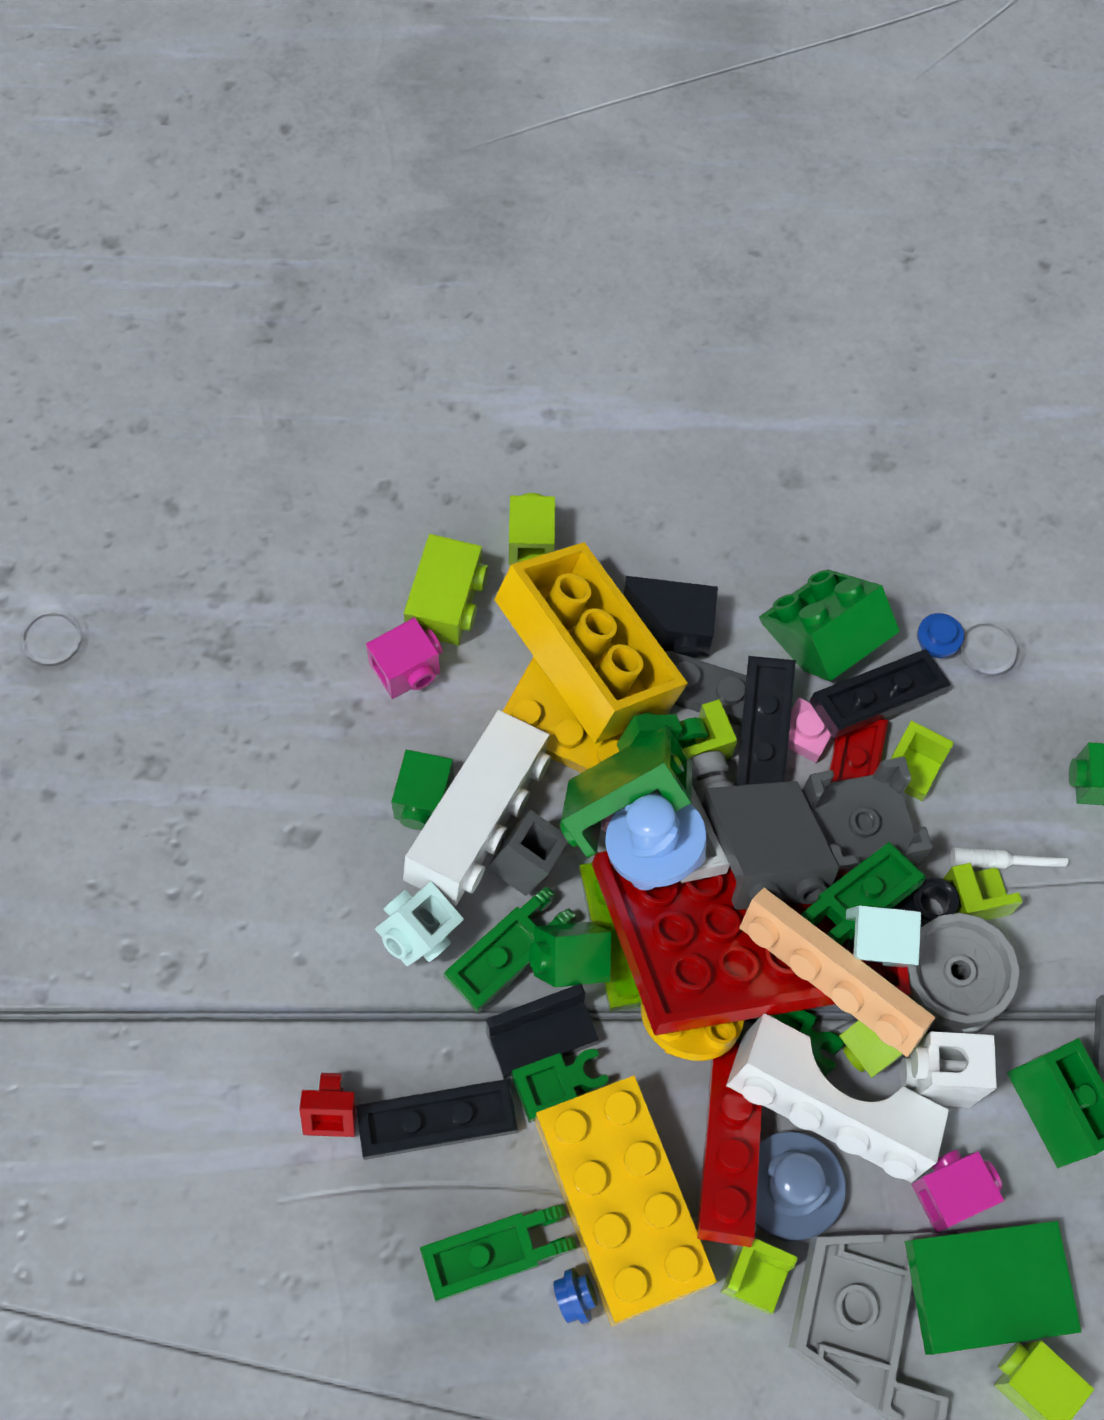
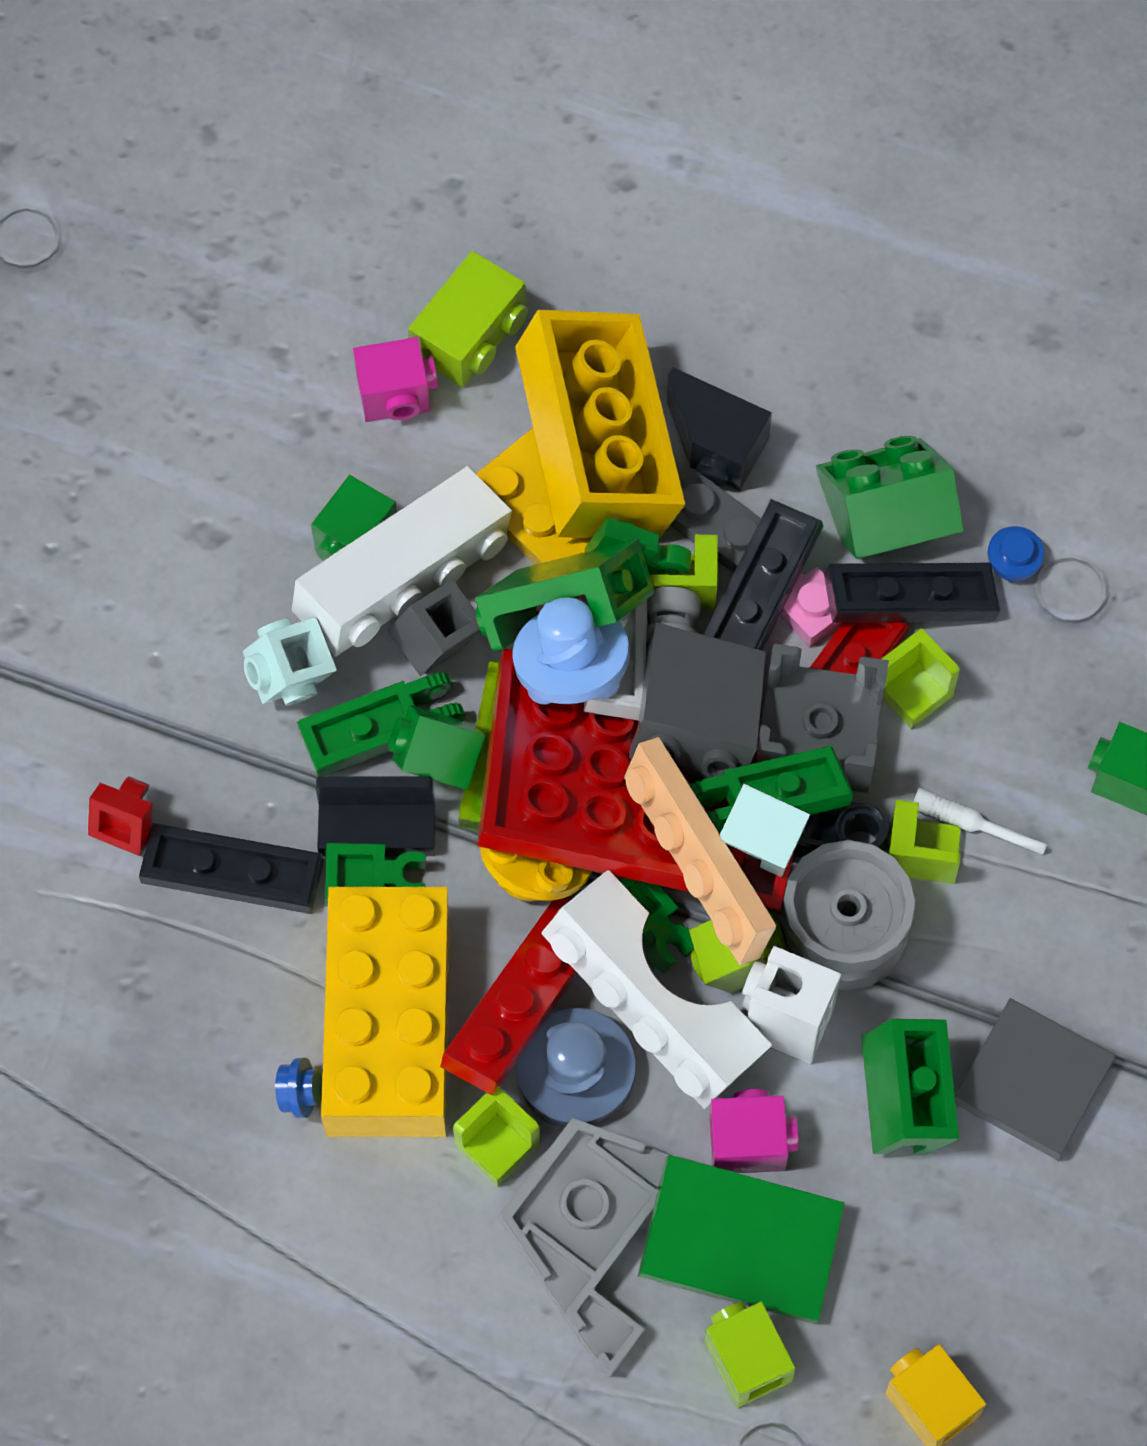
camera: 25 degrees right, 0 degrees up
green hinge [420,1204,577,1303] -> none
lime brick [509,493,555,565] -> none

